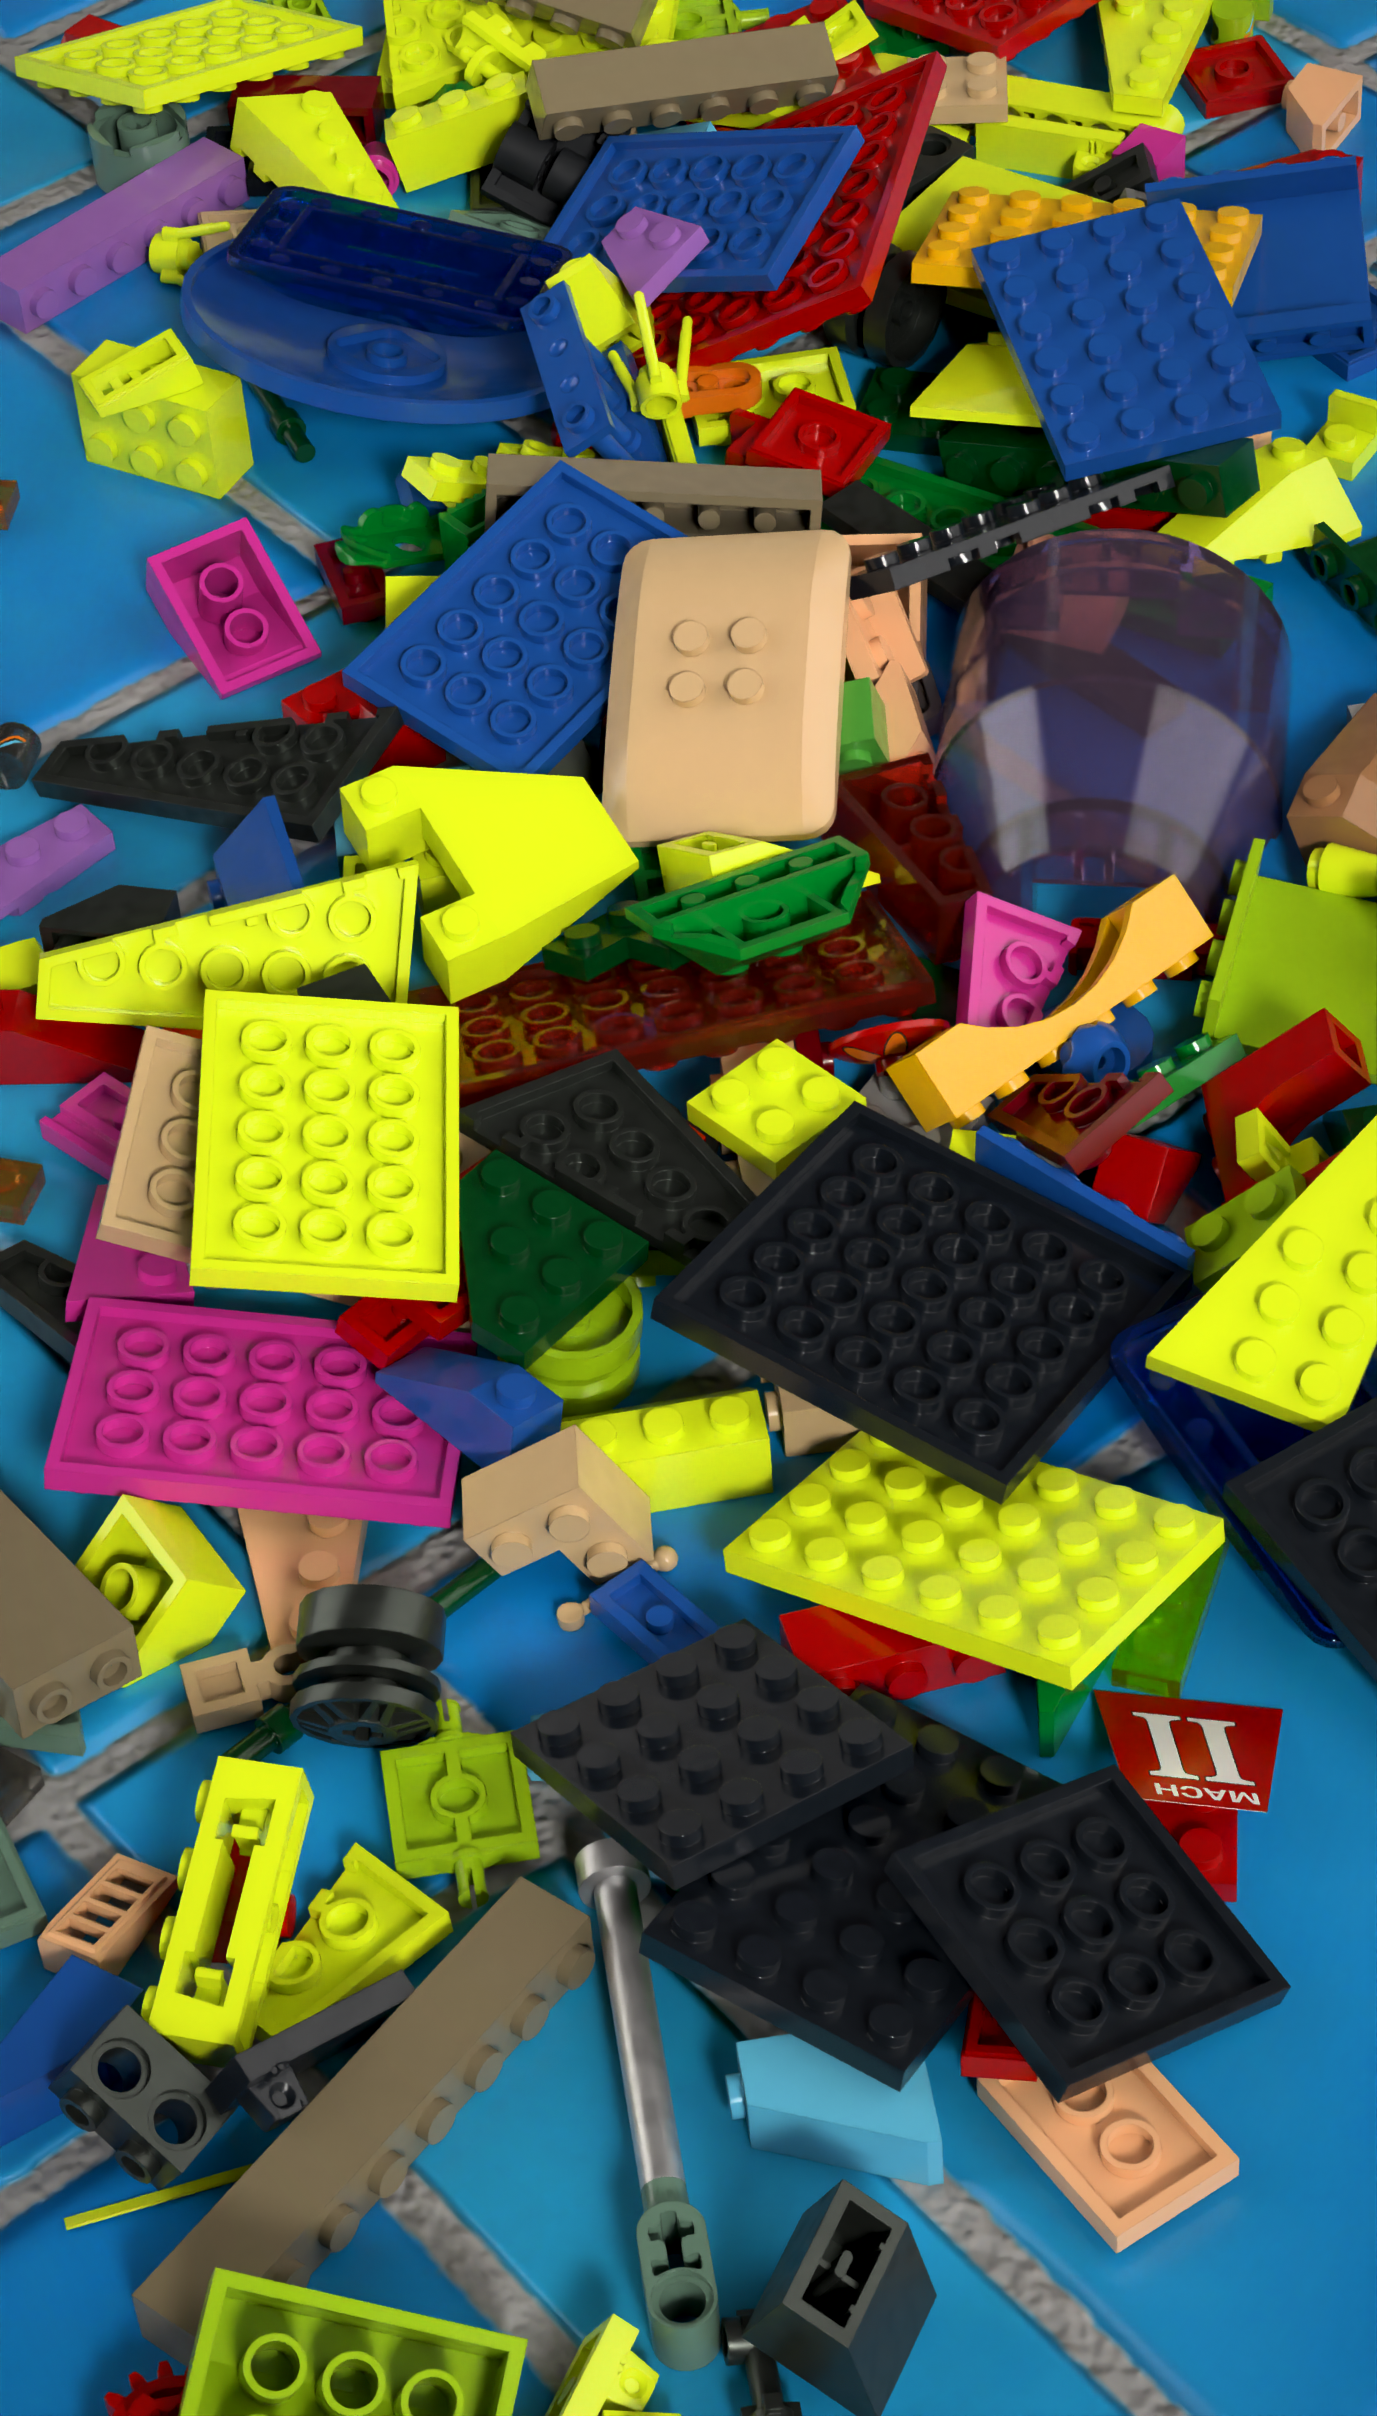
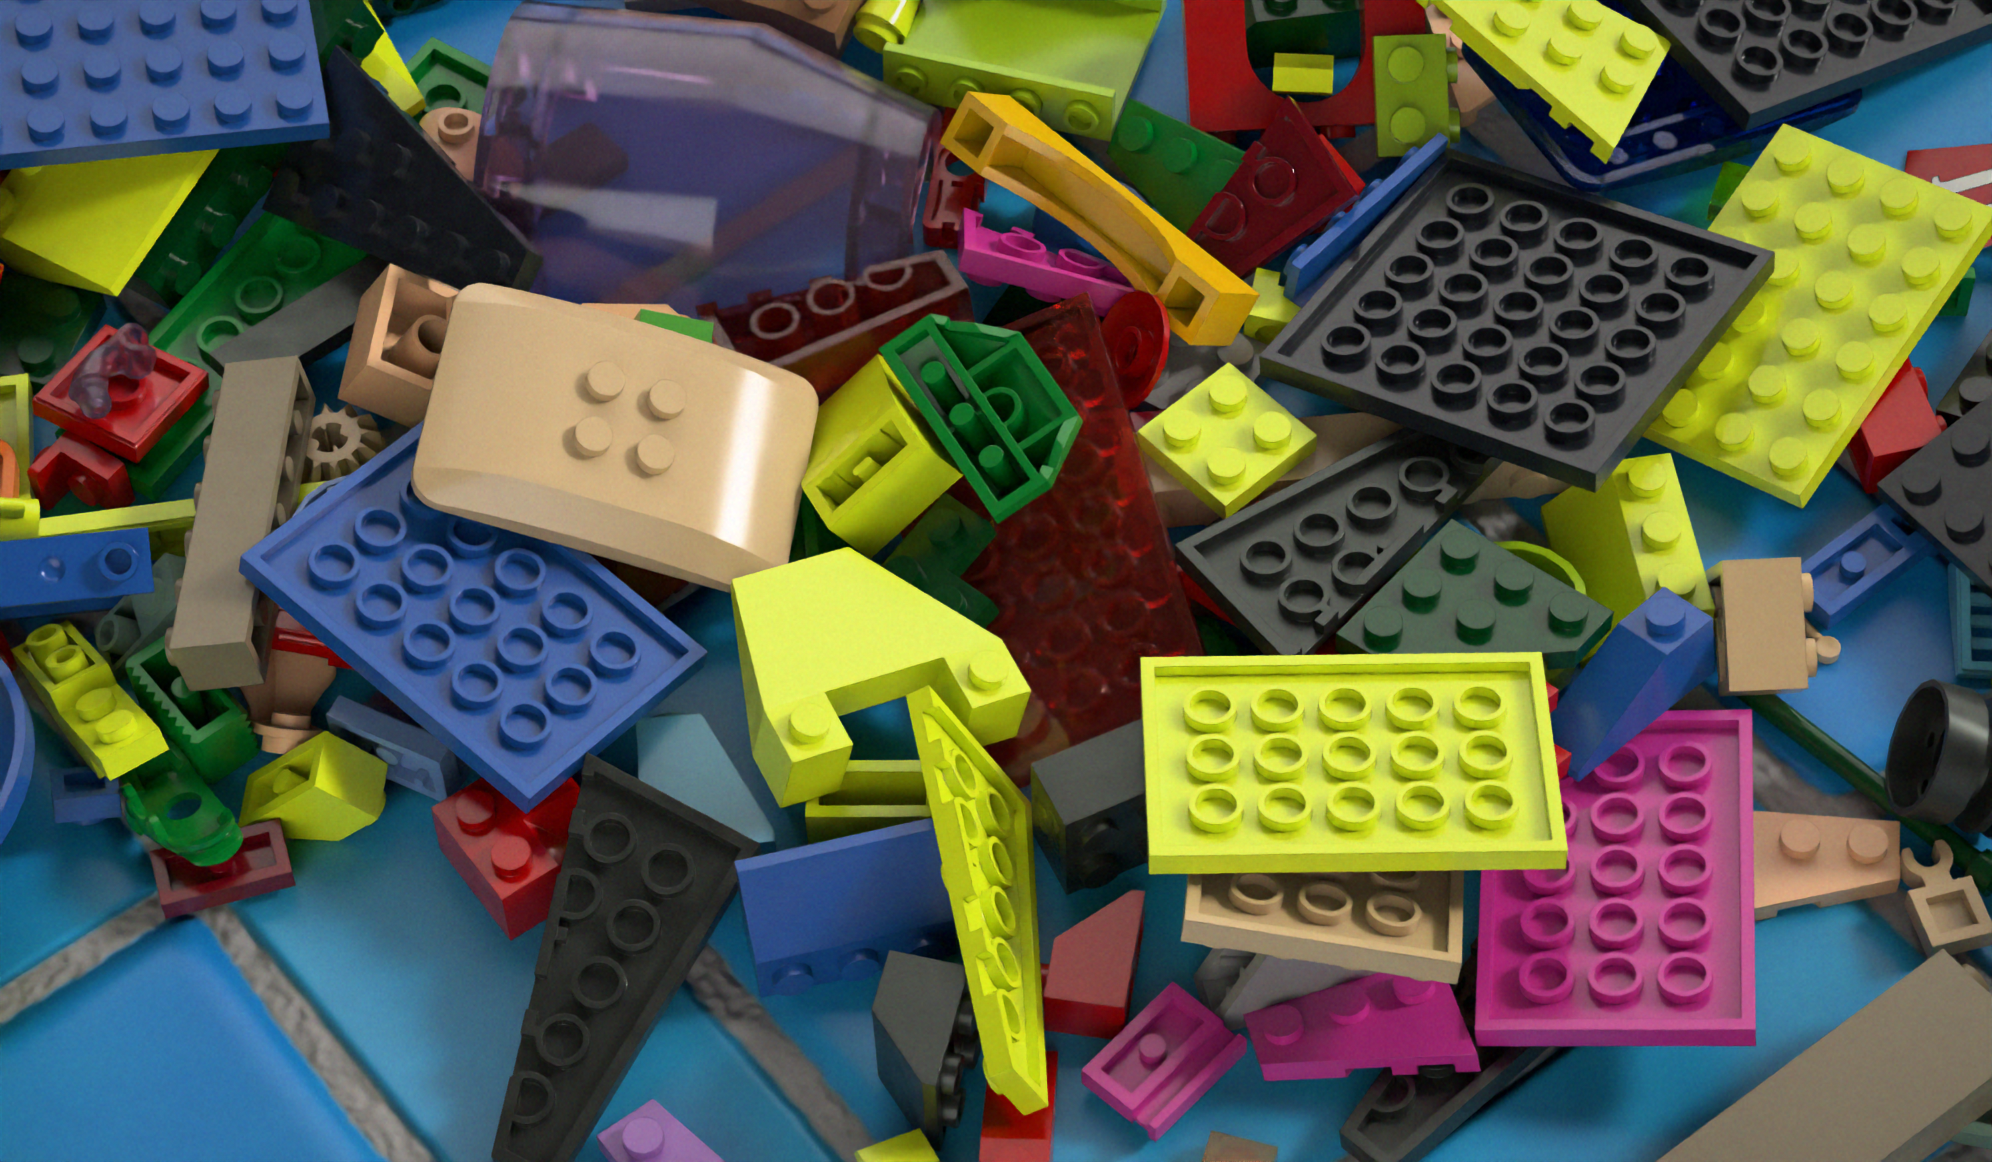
camera: 90 degrees left, 10 degrees up
neon yellow slope [75,1494,246,1688] -> none
dark pink slope [146,517,322,700] -> none
blue plate [1060,1021,1130,1083] -> none
none -> piece [68,323,157,419]

